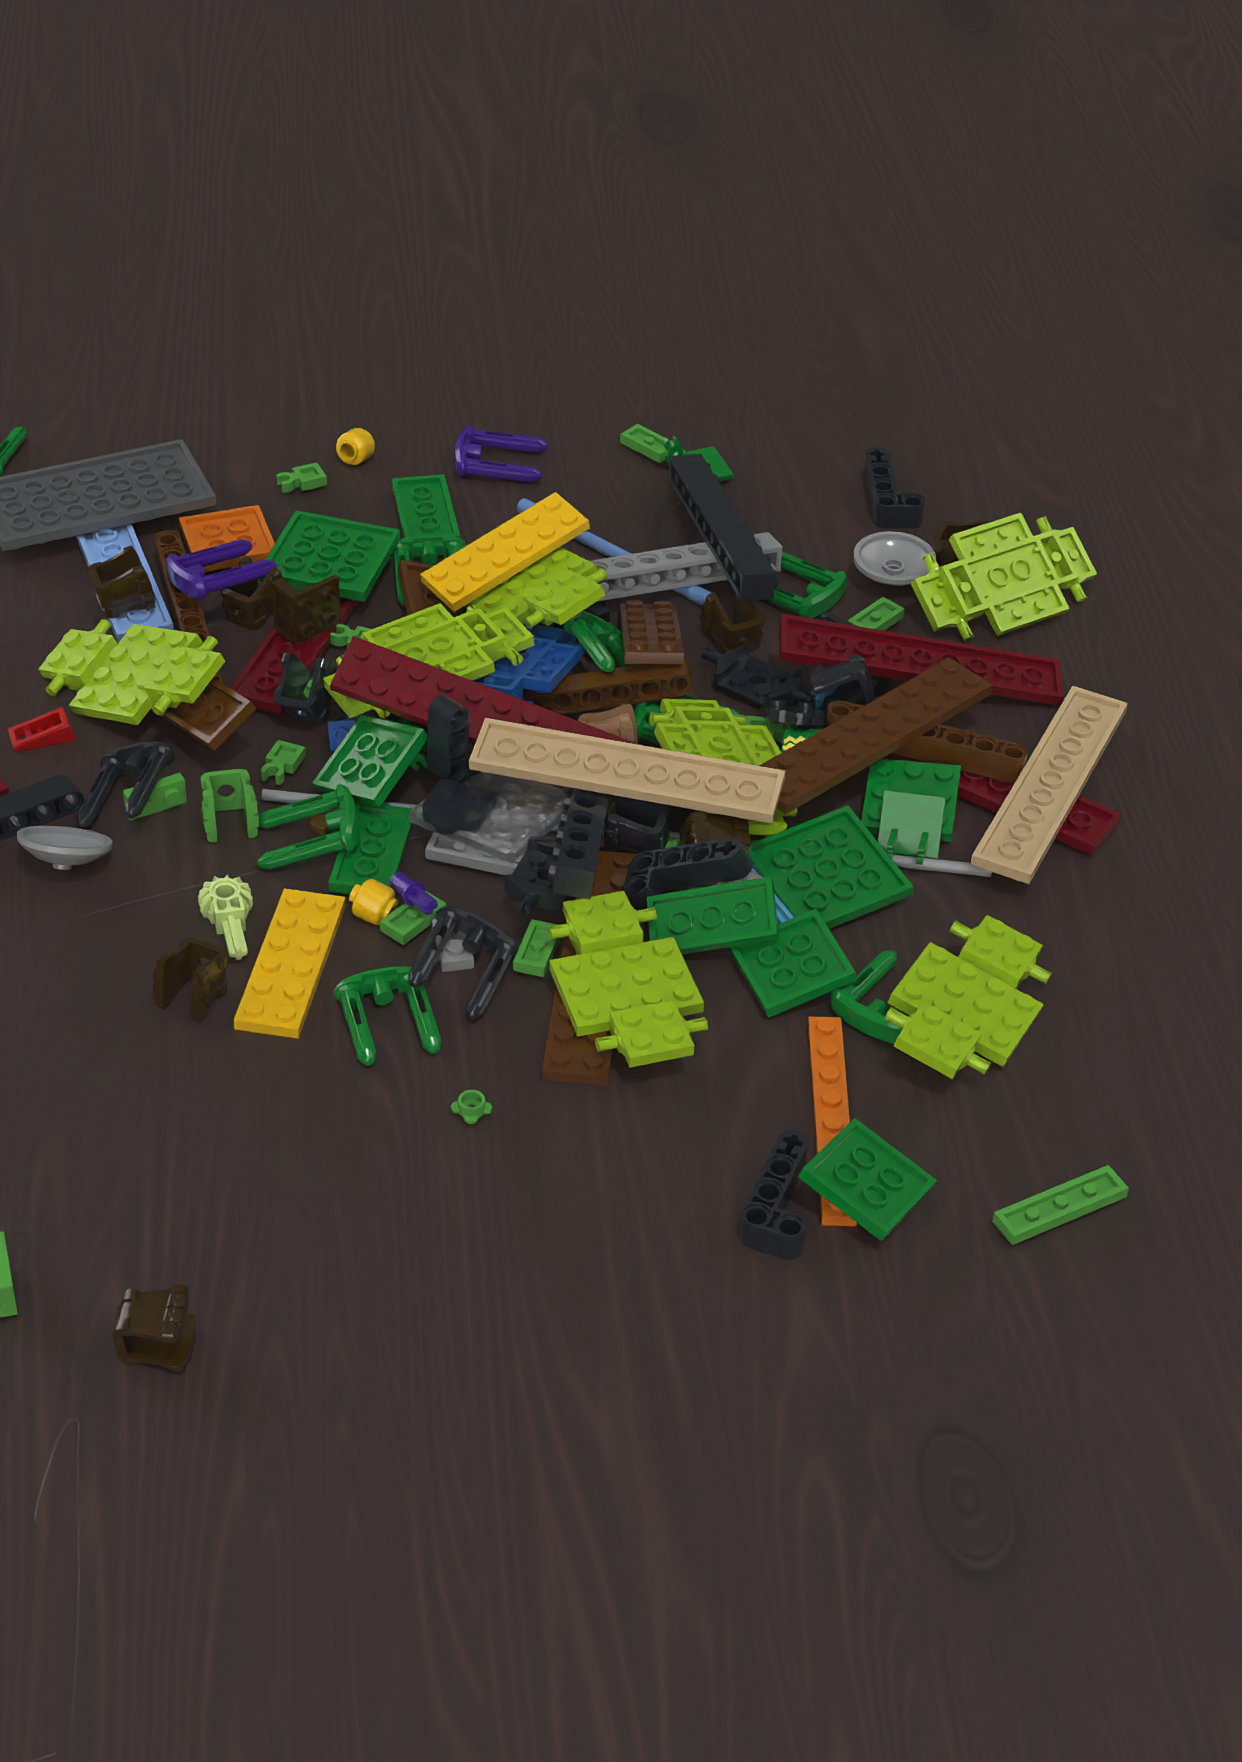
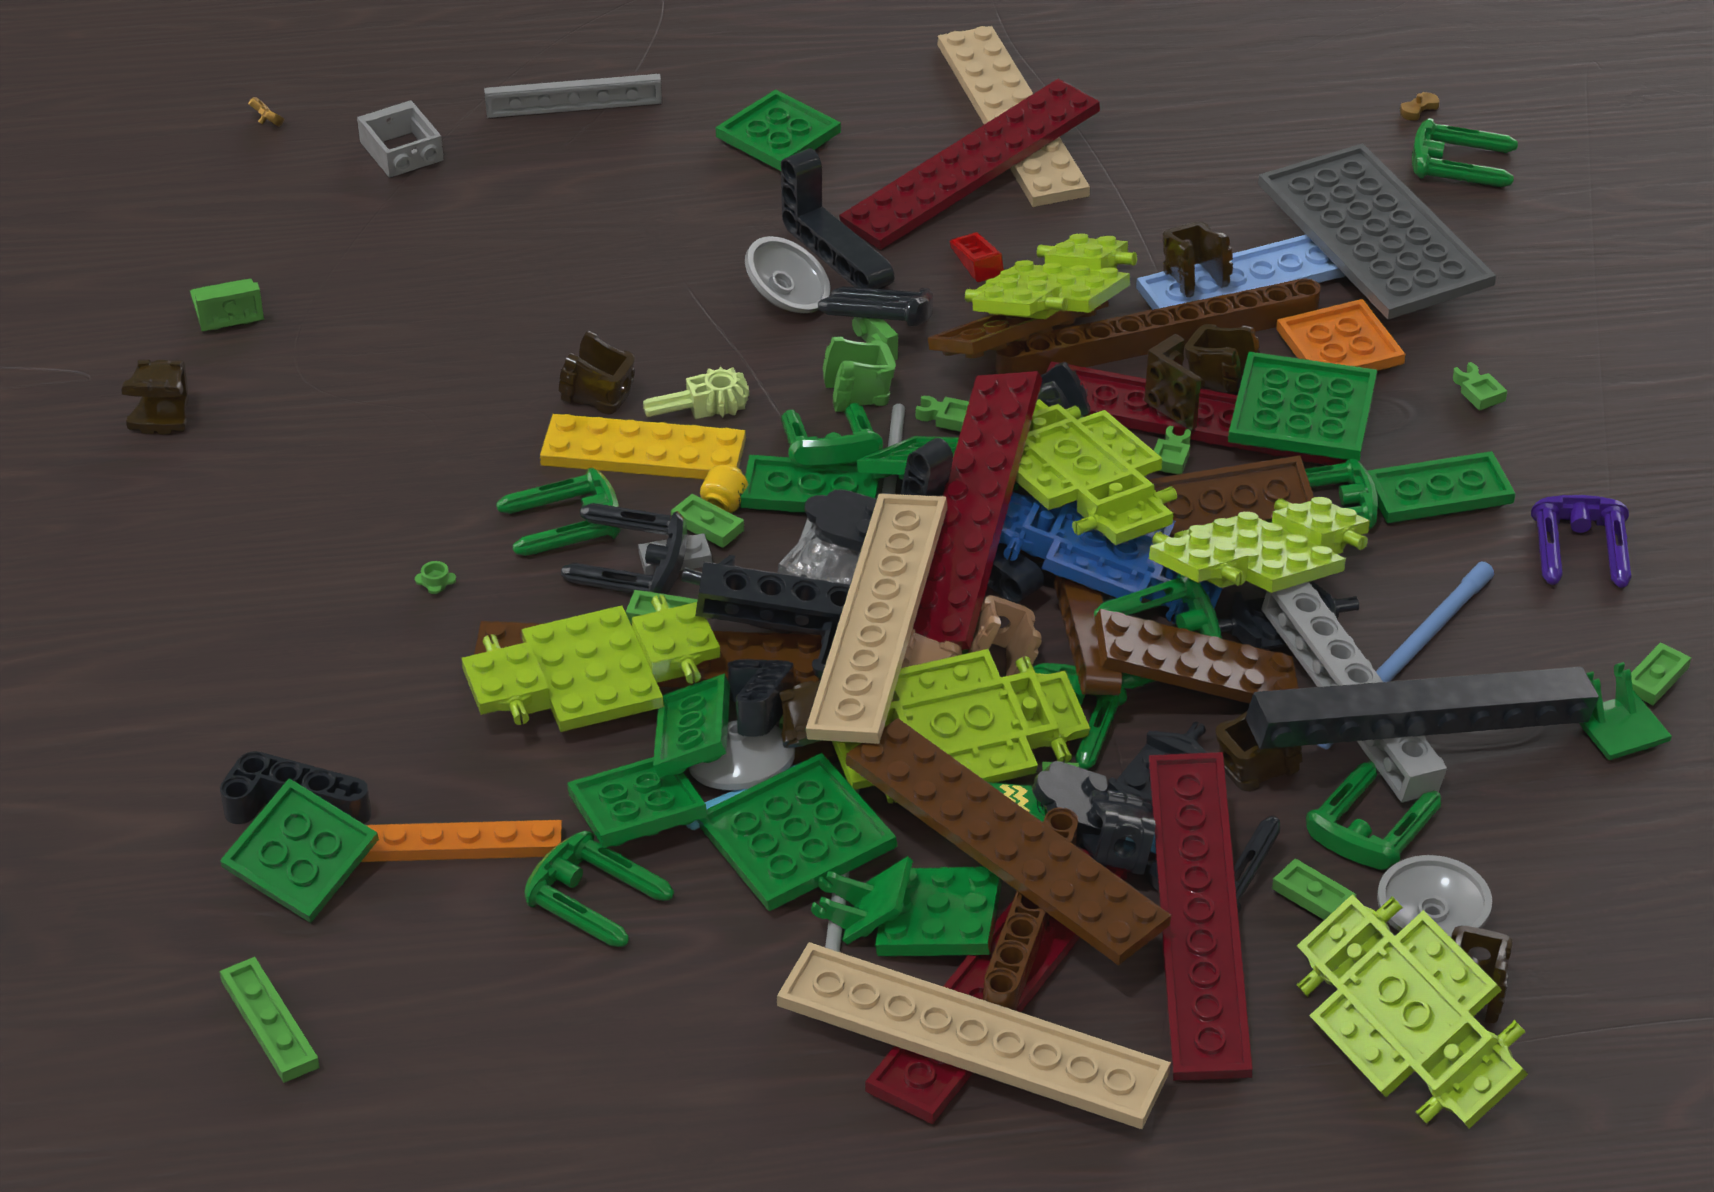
camera: 90 degrees right, 0 degrees up
dark purple piece [166,539,277,600] -> none
yellow head [336,428,375,465] -> none
dark purple axle [390,872,438,914] -> none
yellow plate [420,492,590,612] -> none
black beam [864,447,925,528] -> none
lime piece [885,915,1052,1079] -> none

